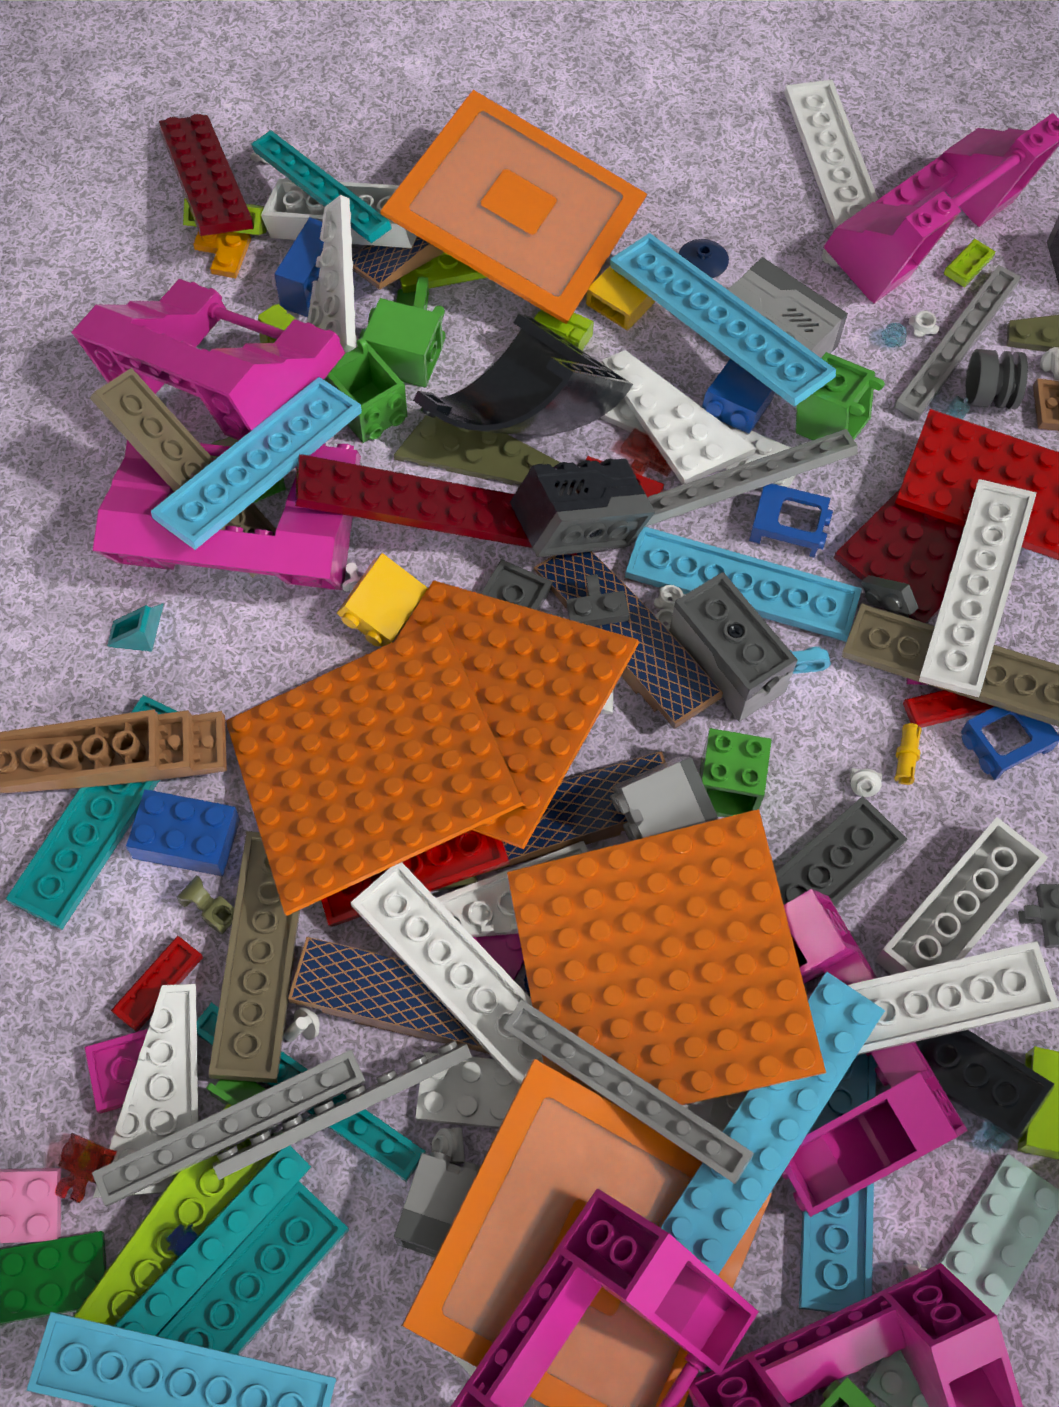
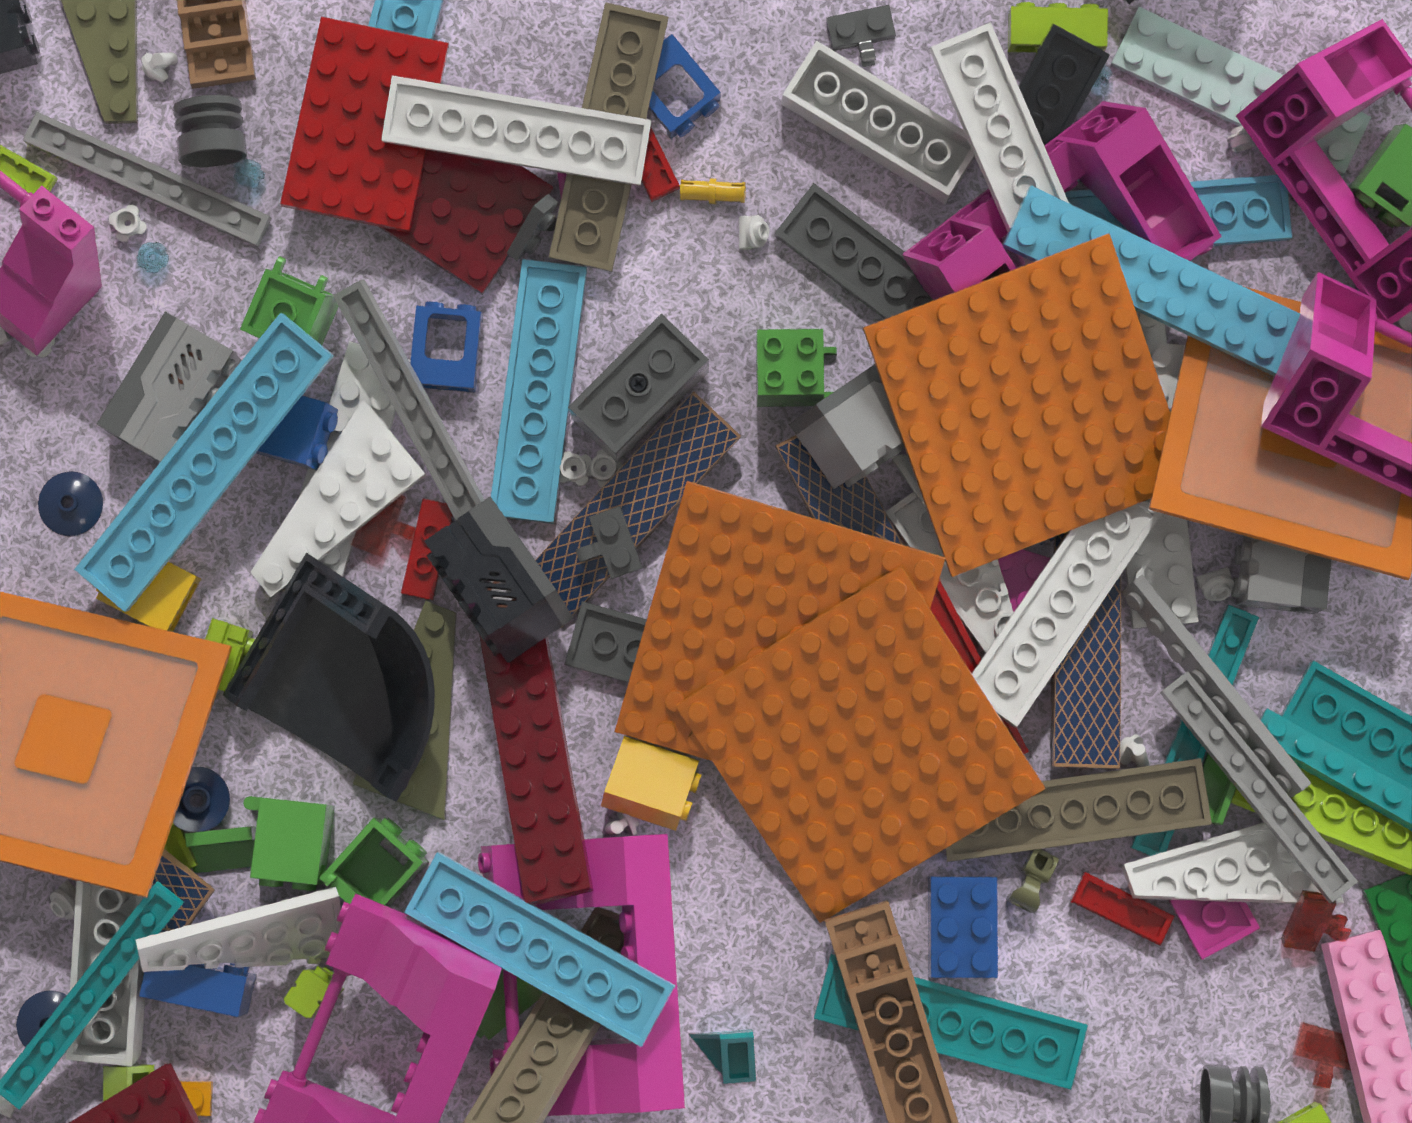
camera: 100 degrees left, 20 degrees up
clear blue plate [166,1223,198,1257] -> none
light grey plate [503,999,754,1184] -> none
medium azure plate [790,647,831,674] -> none
none -> dark blue dish [173,767,230,833]

